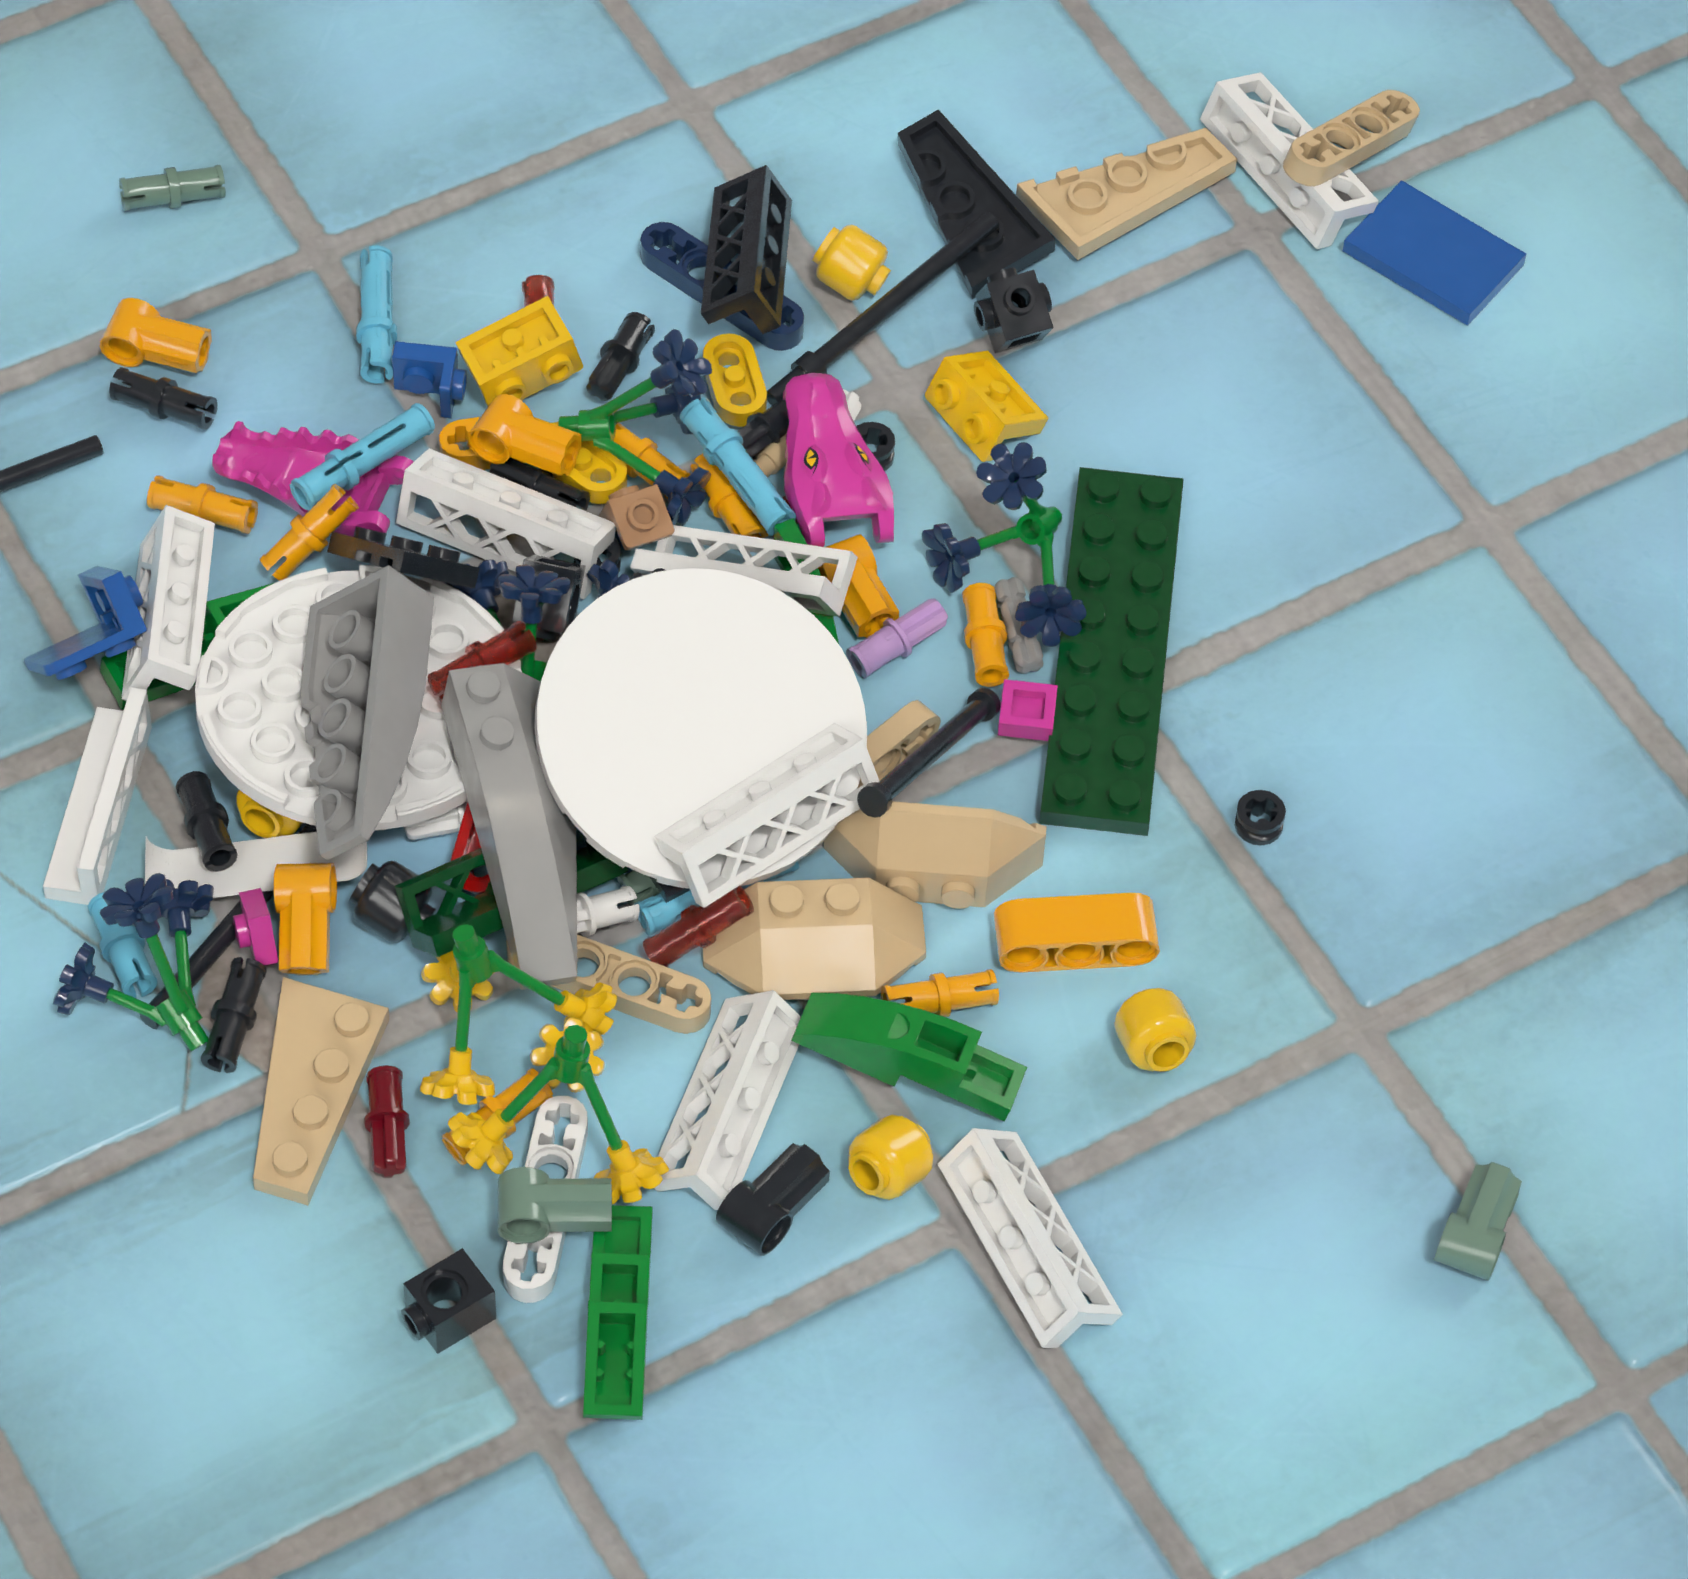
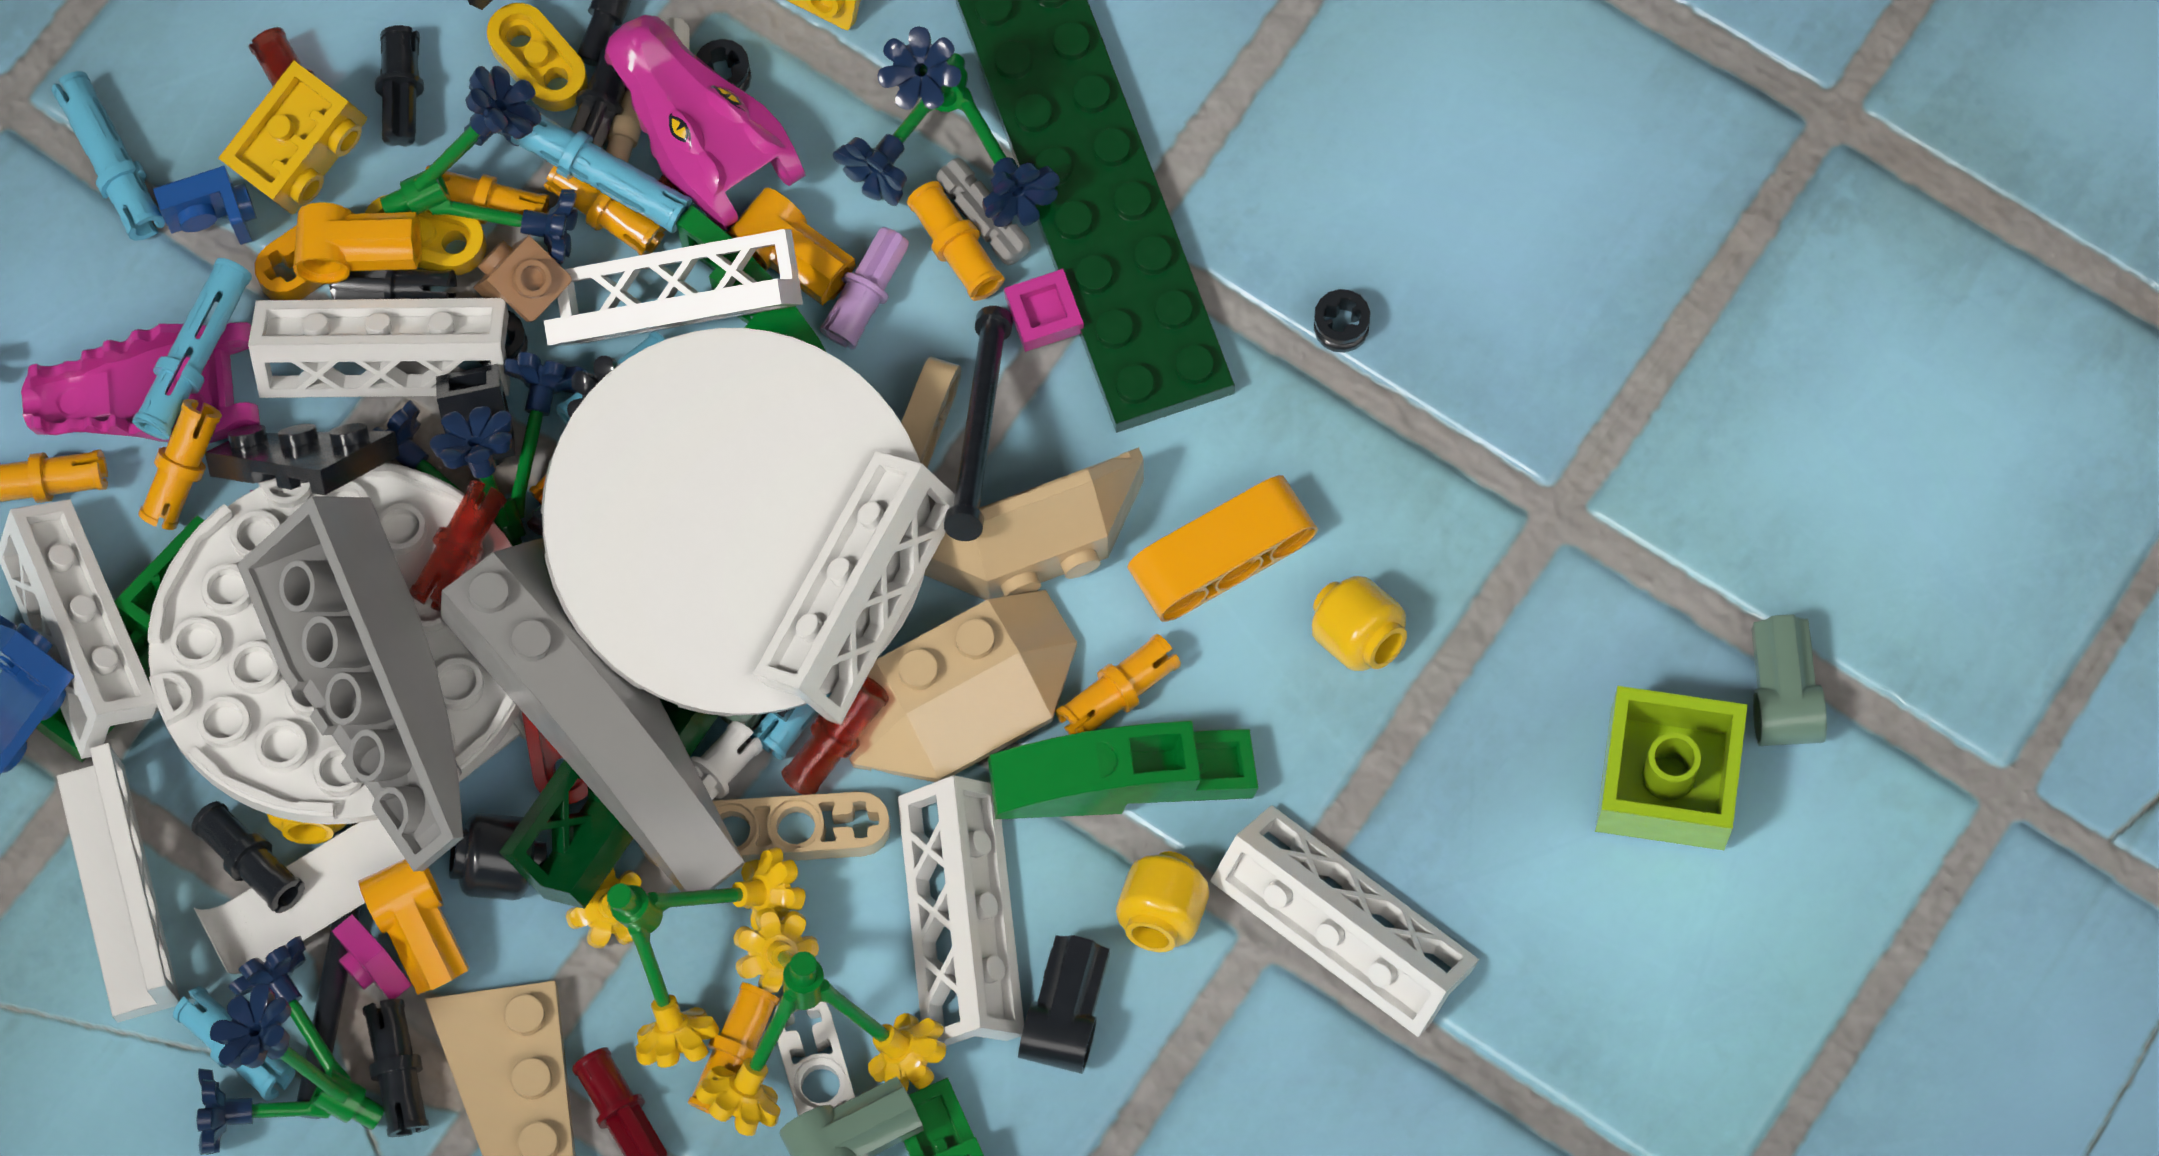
camera: 20 degrees left, 15 degrees up
none -> lime brick [1595,686,1748,851]

